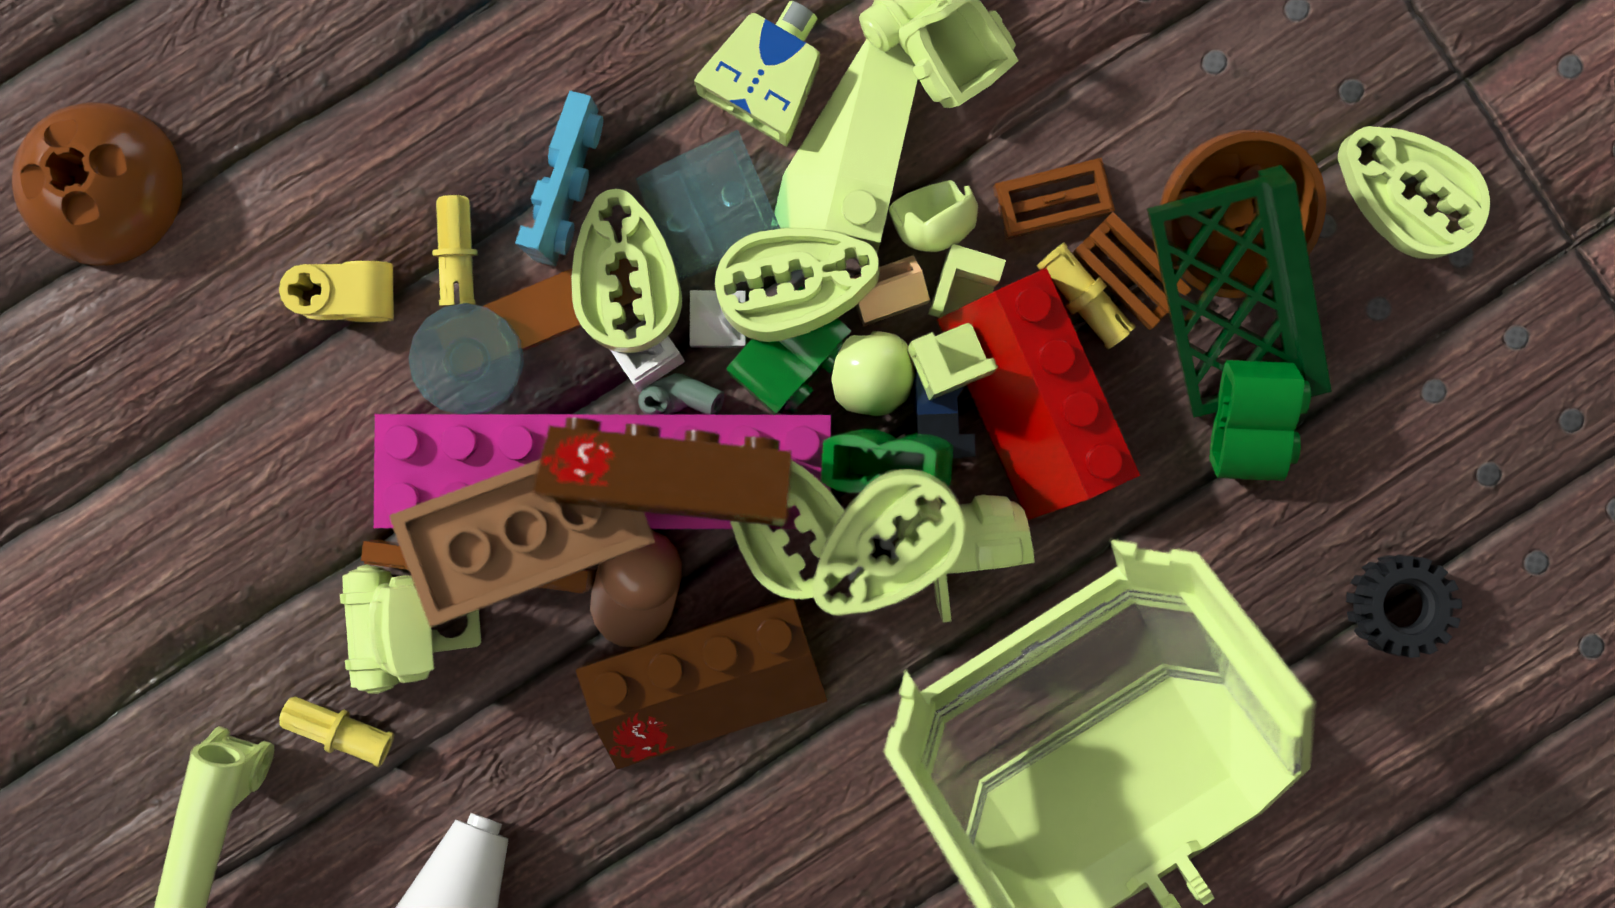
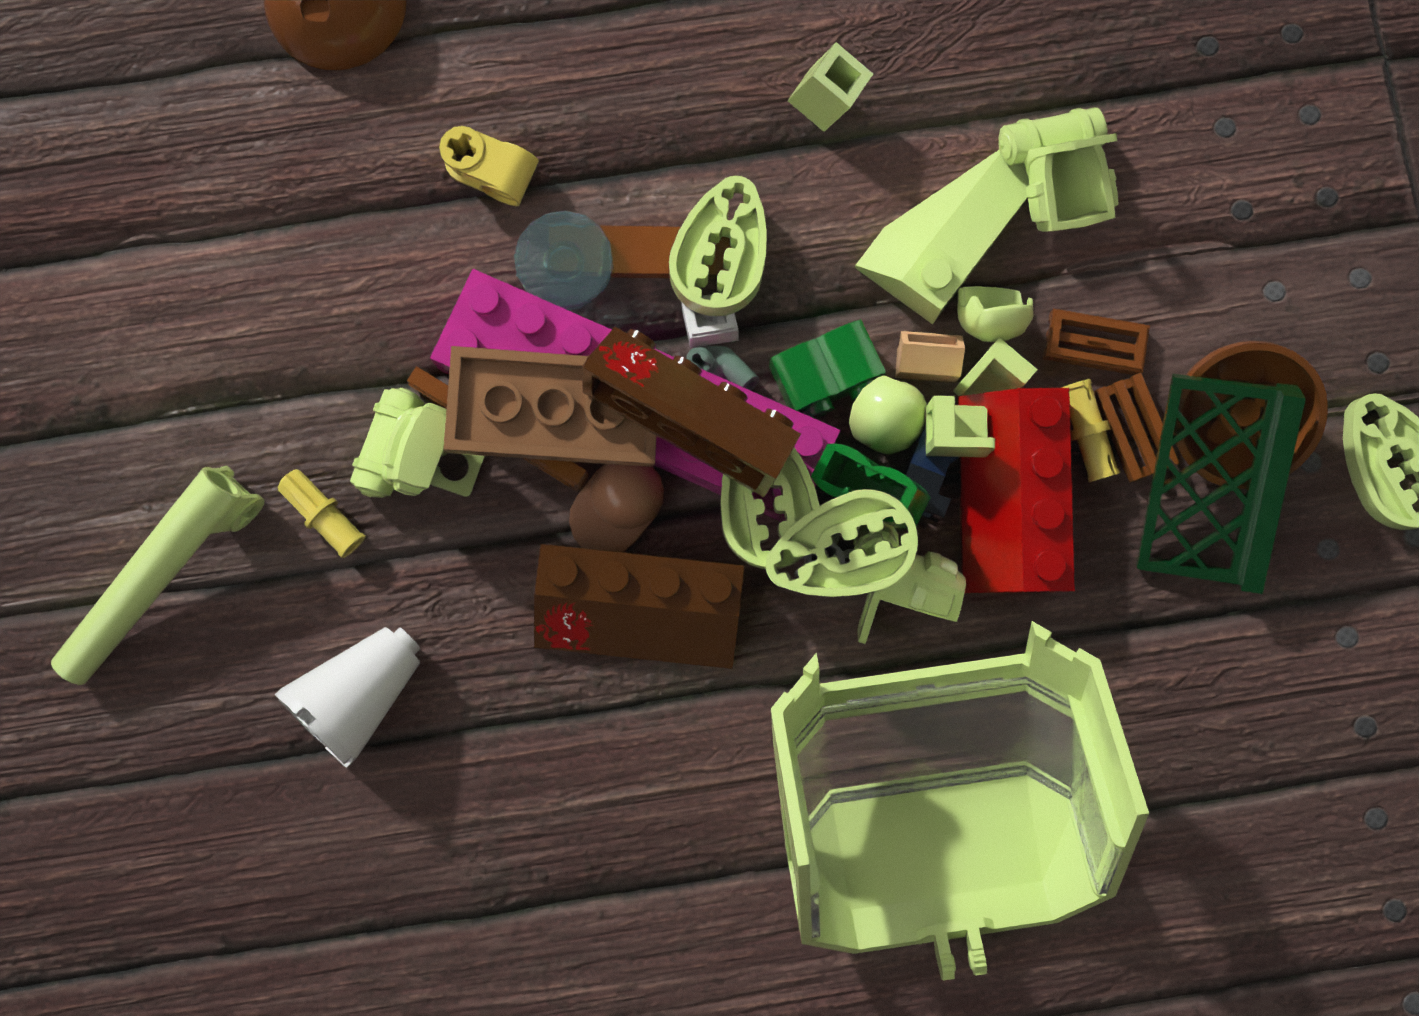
camera: 20 degrees right, 5 degrees down
light yellow axle [432,195,478,306] -> none
medium azure wing [515,90,603,267] -> none
clear light blue slope [636,130,781,281] -> none
white tile [690,290,746,348] -> none
yellowish green torso [694,1,820,147] -> none
yellowish green piece [715,228,880,342] -> none
green brick [1209,360,1311,481] -> none
black tyre [1346,555,1462,658] -> none
none -> yellowish green brick [788,42,873,132]

